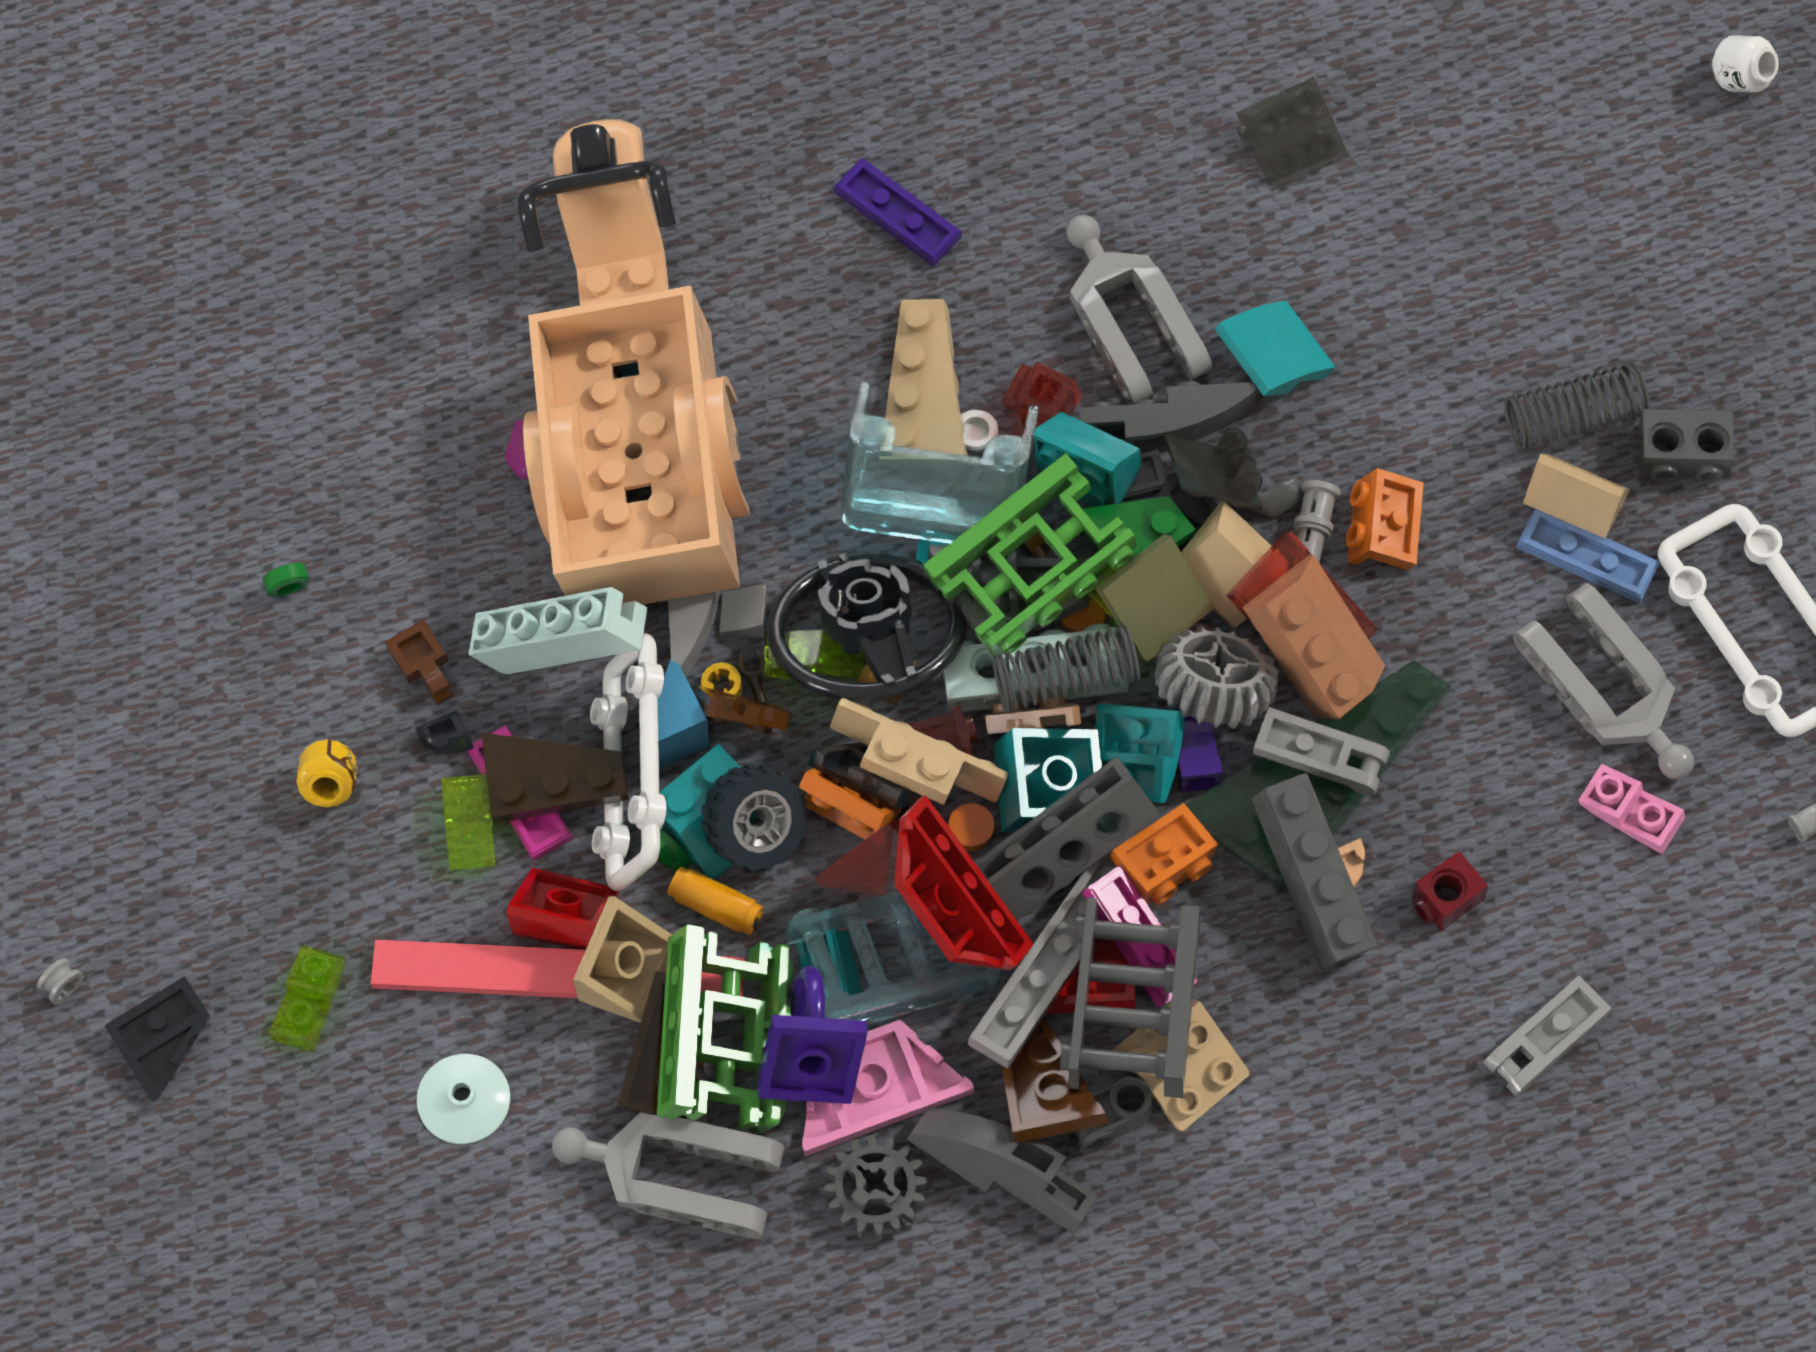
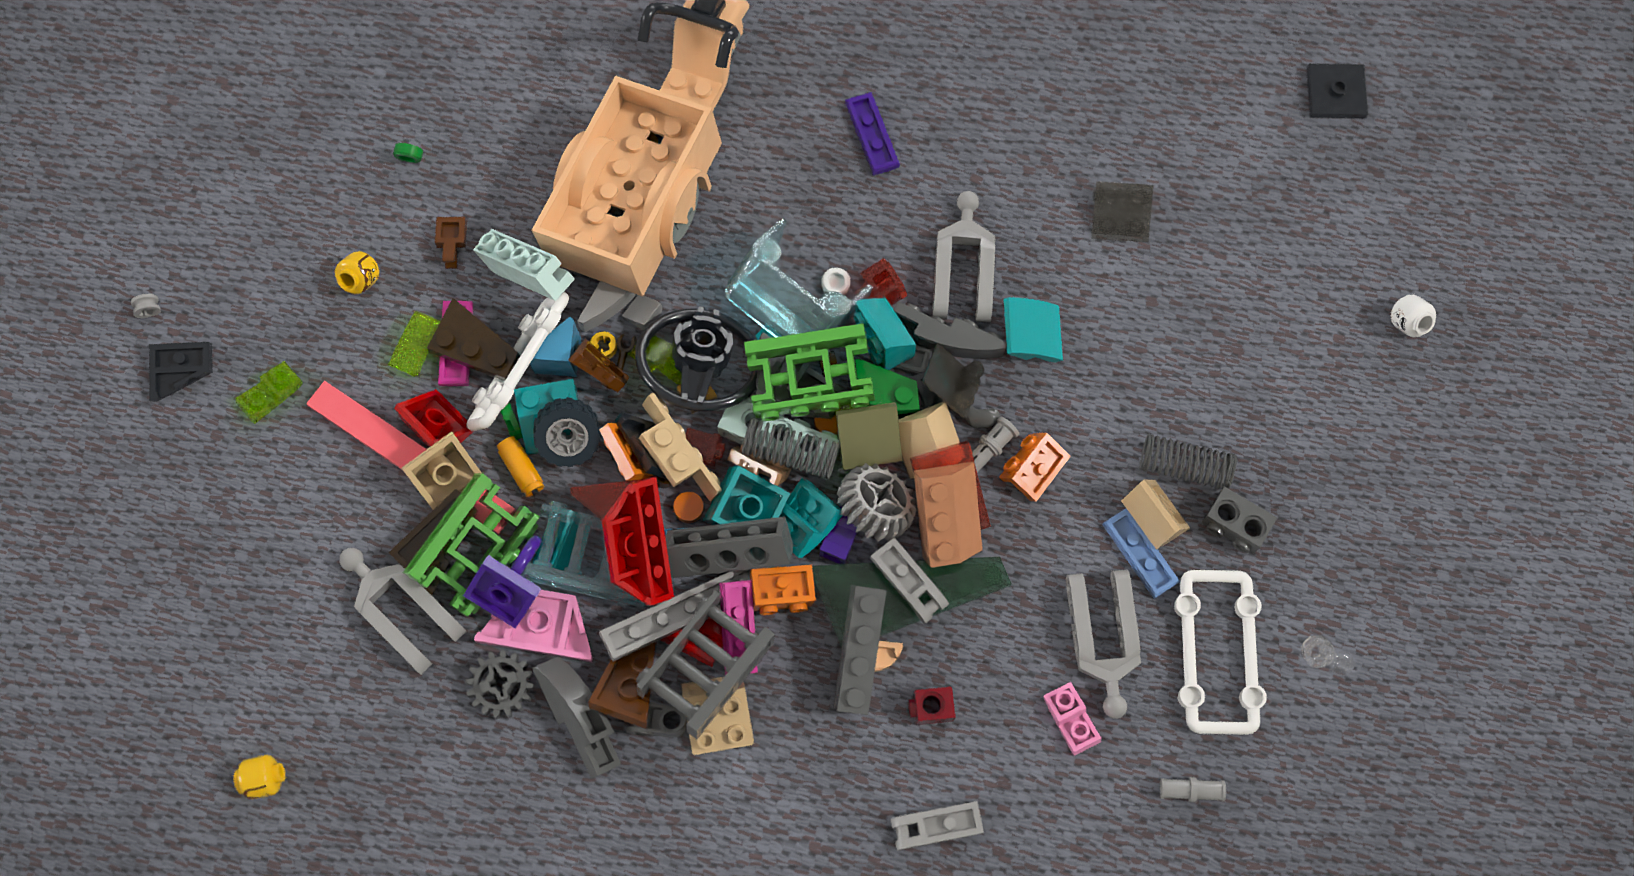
camera: 25 degrees right, 5 degrees up
black tile [415,710,474,753] -> none
light aqua dish [417,1054,510,1144] -> none
tan wing [879,299,969,467] -> none

